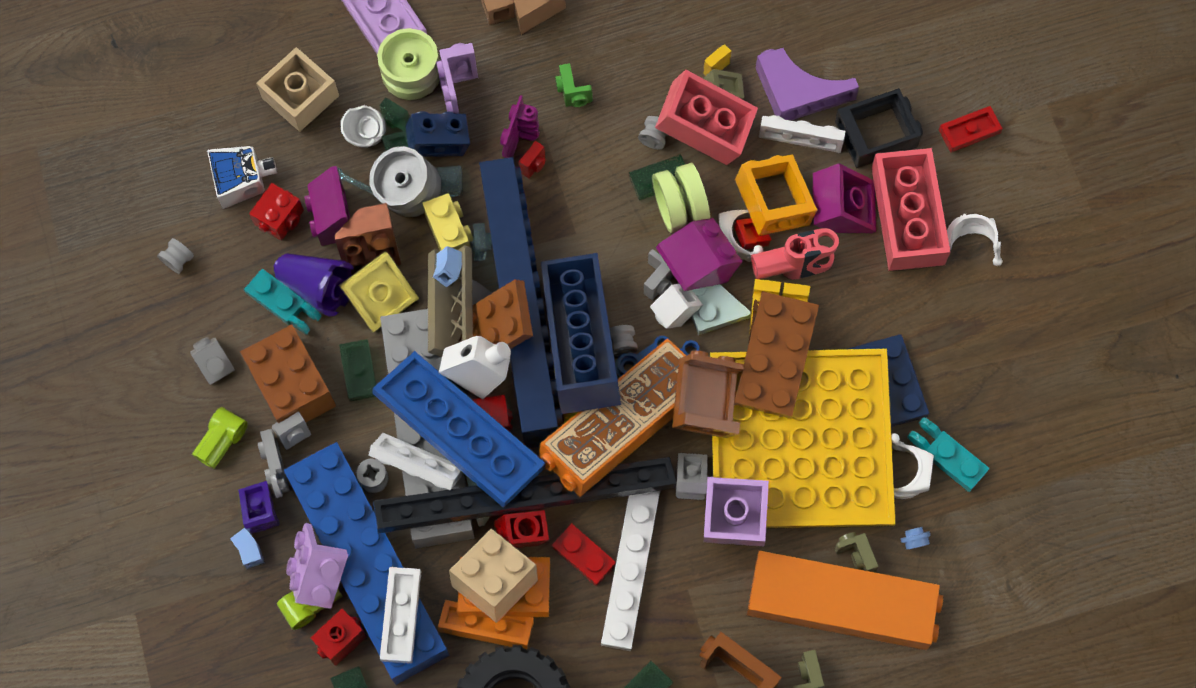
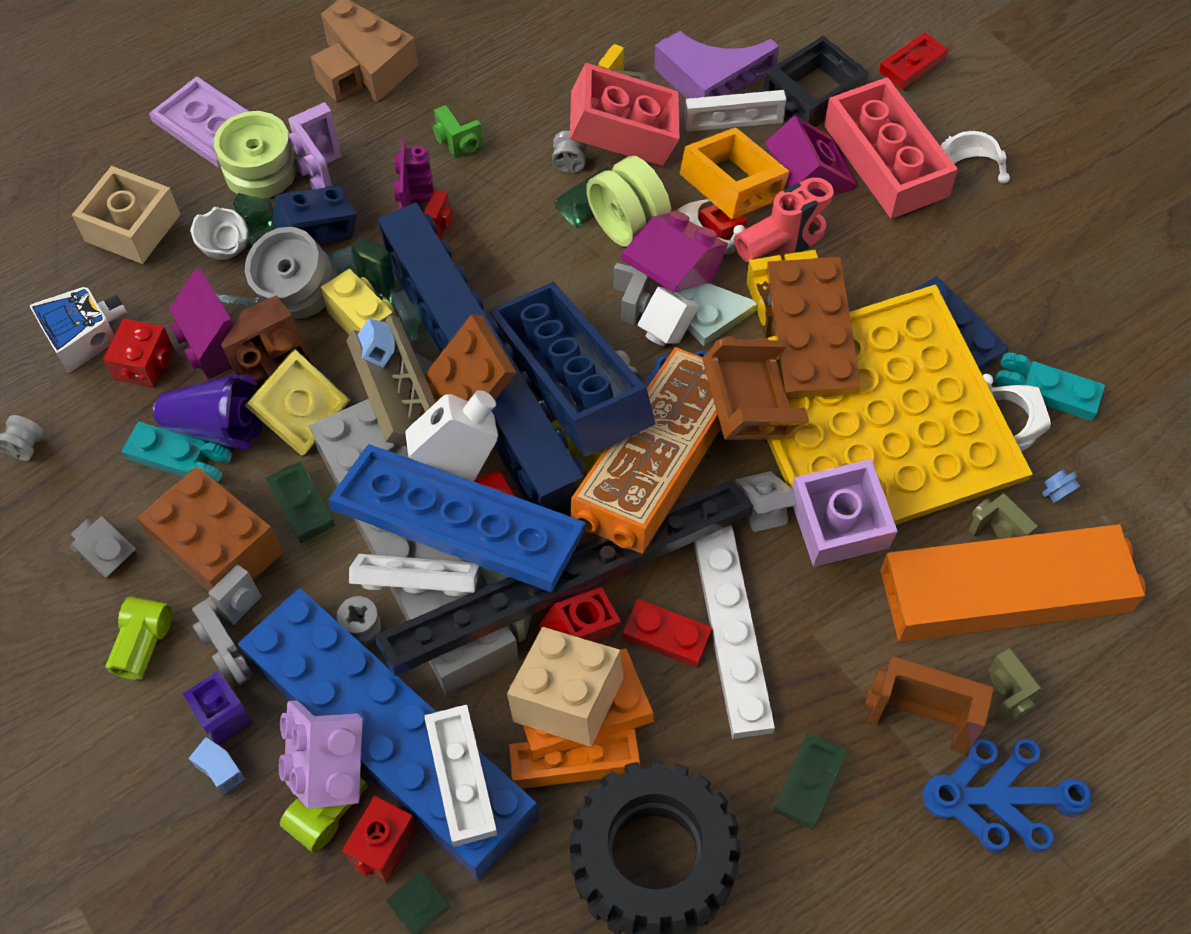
camera: 20 degrees left, 10 degrees down
none -> clear green plate [351,237,398,303]

